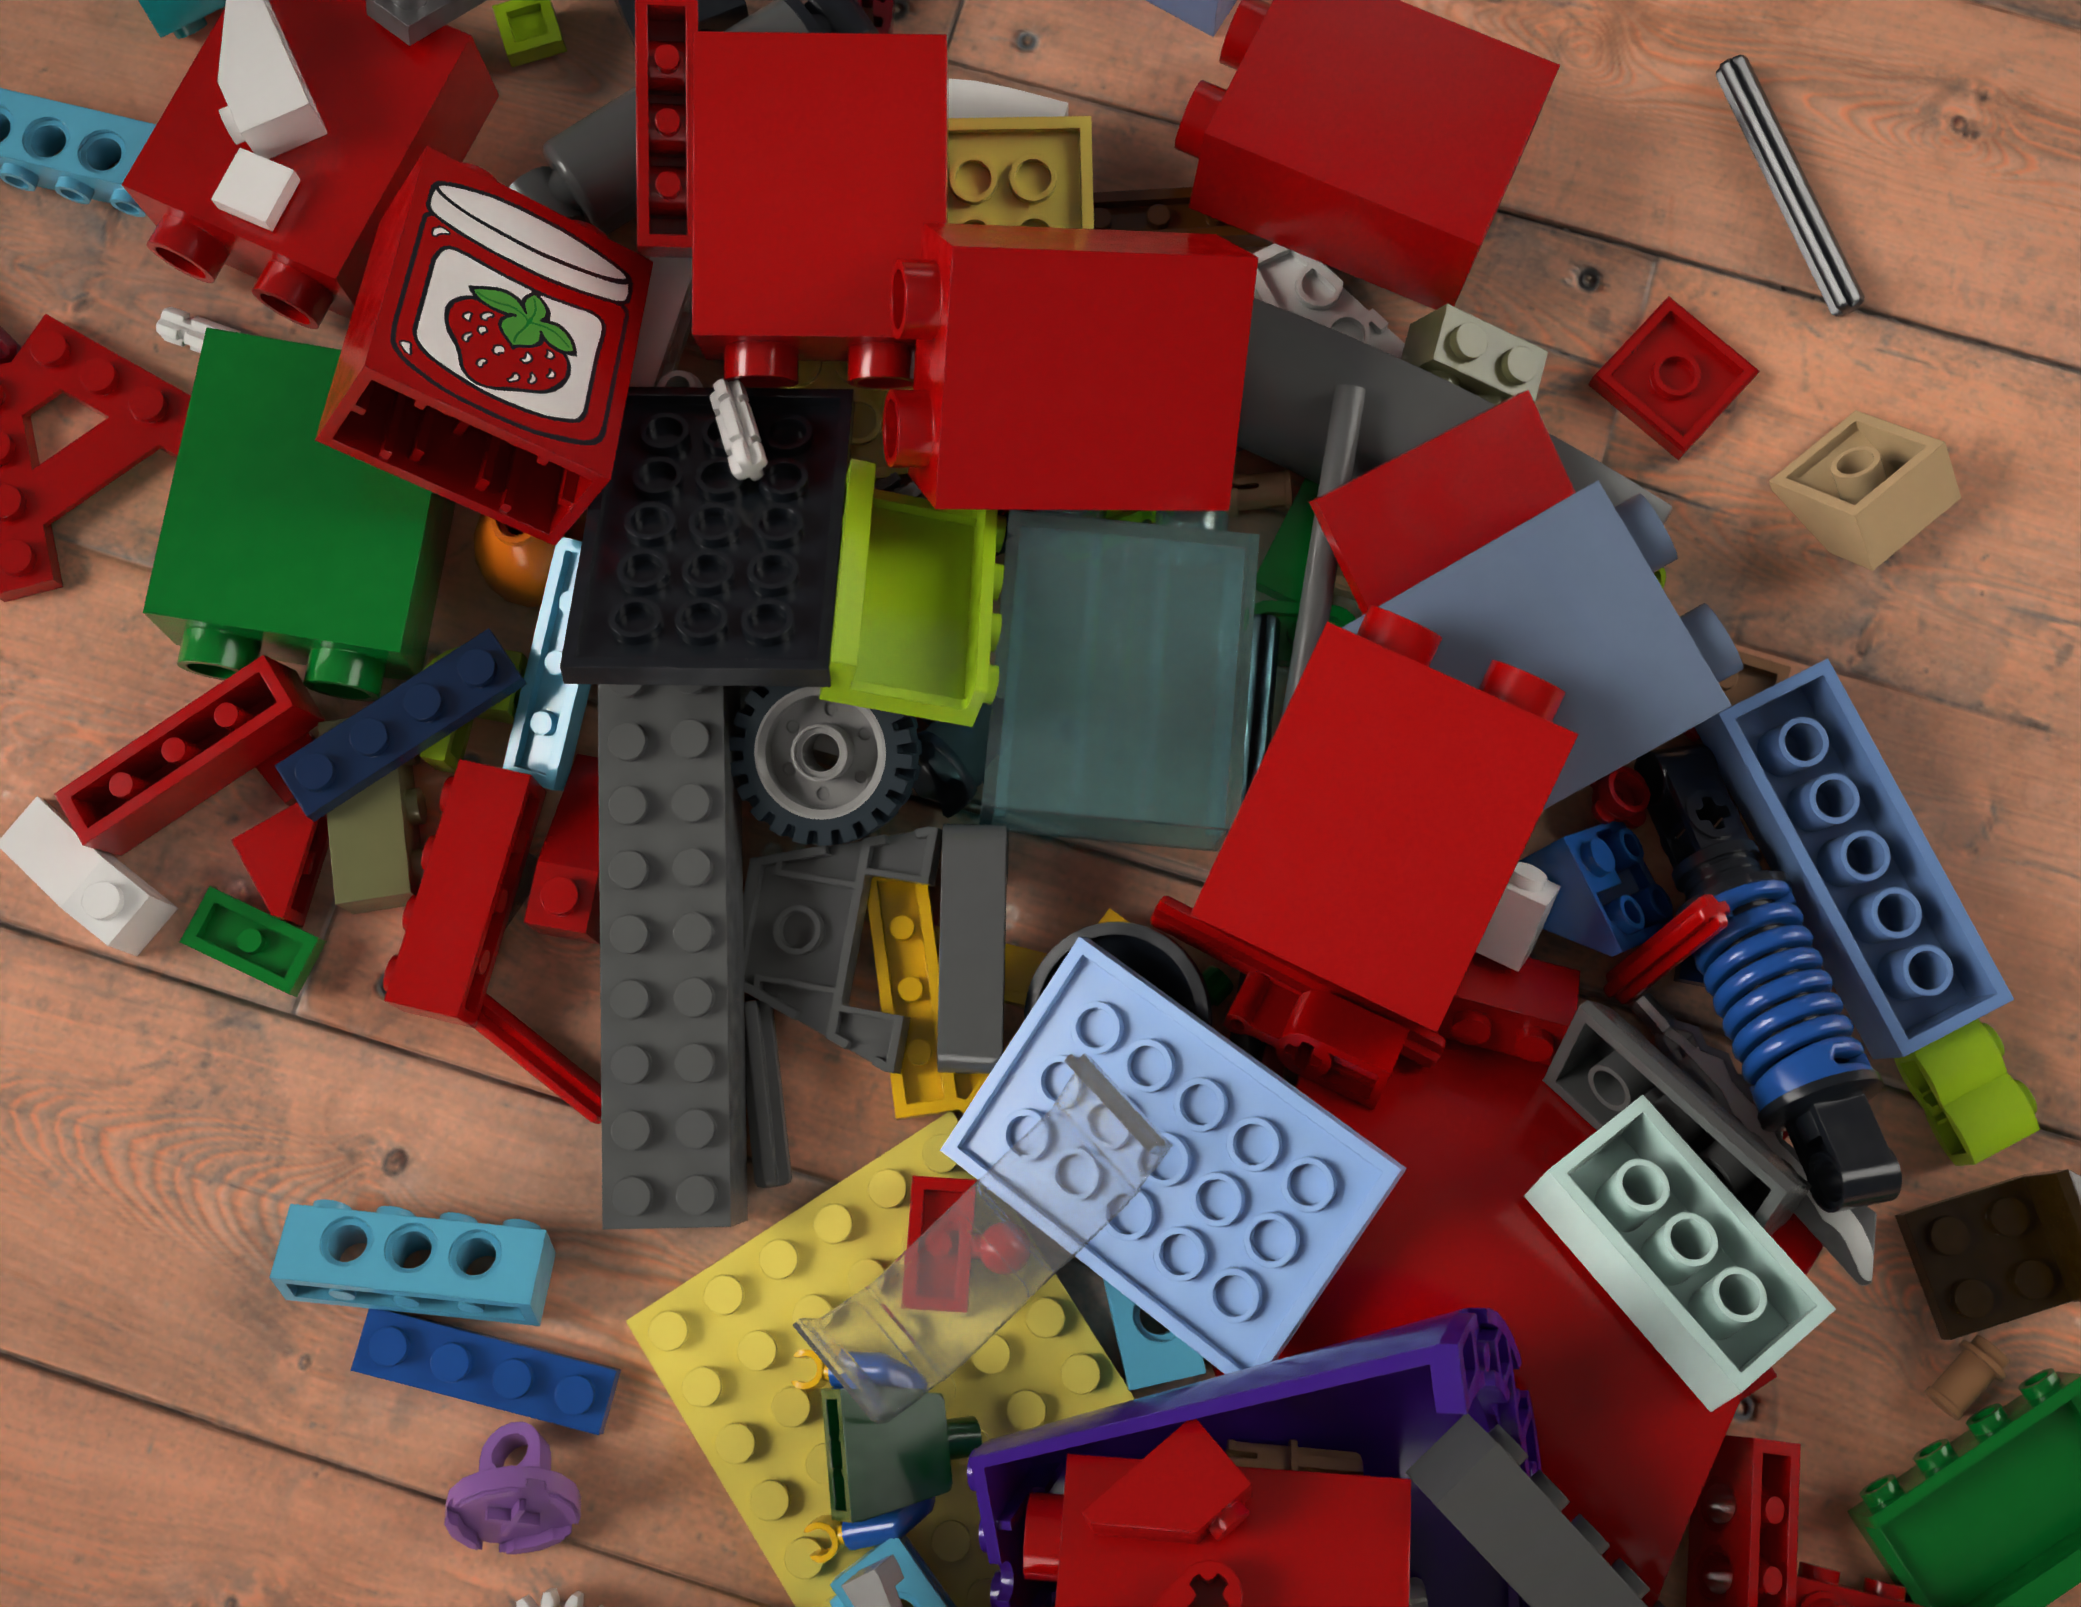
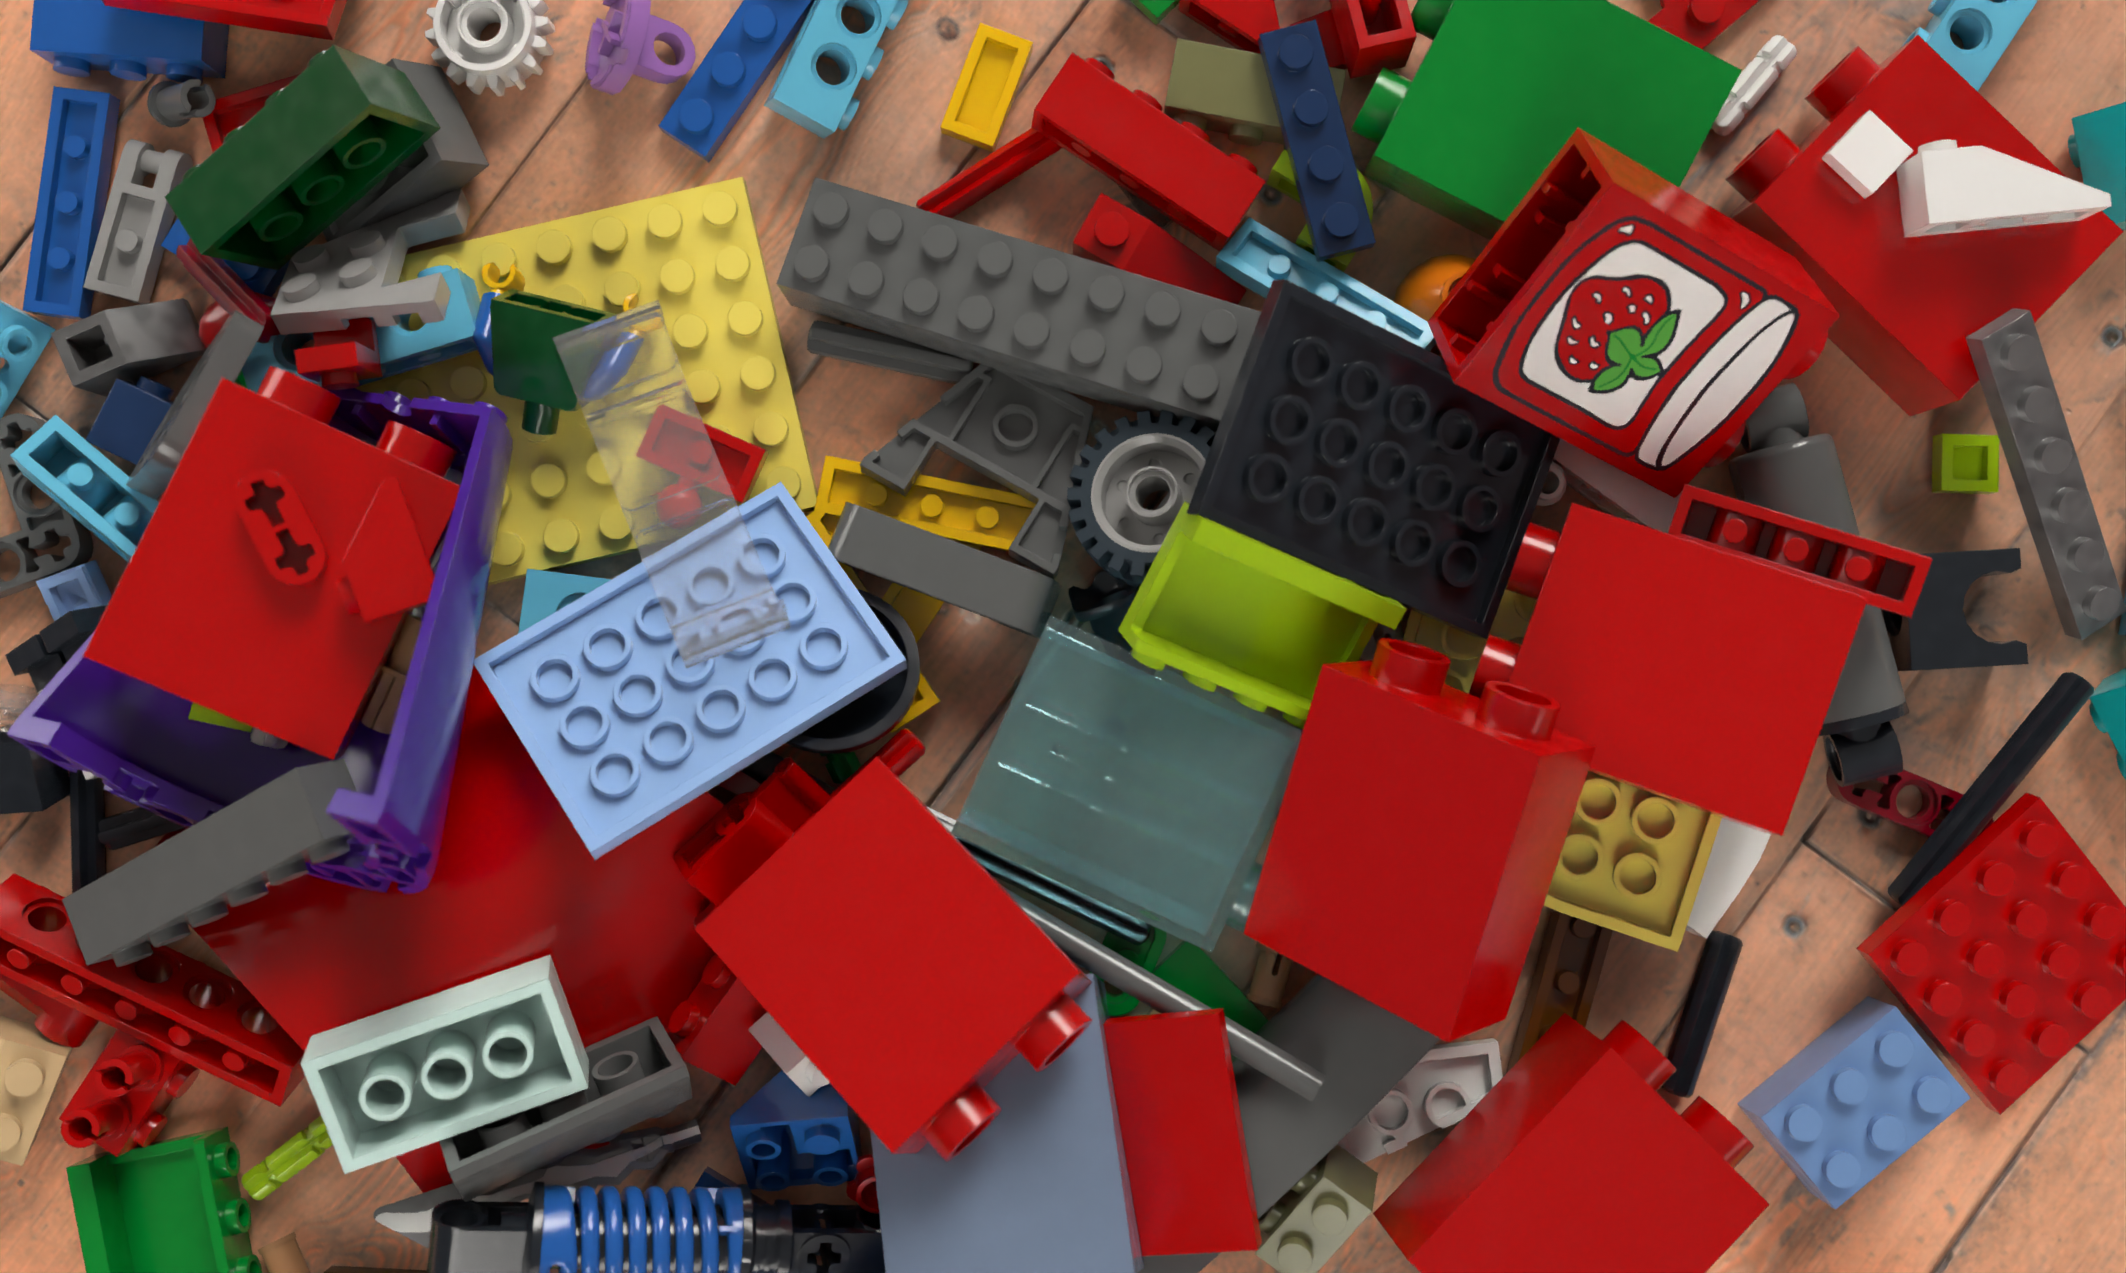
camera: 110 degrees right, 10 degrees up
white axle [710,378,768,481] -> none
red axle [1603,894,1730,1004] -> none
none -> lime axle [241,1116,333,1200]
none -> yellow tile [940,23,1033,152]
none -> black axle [1661,931,1743,1098]

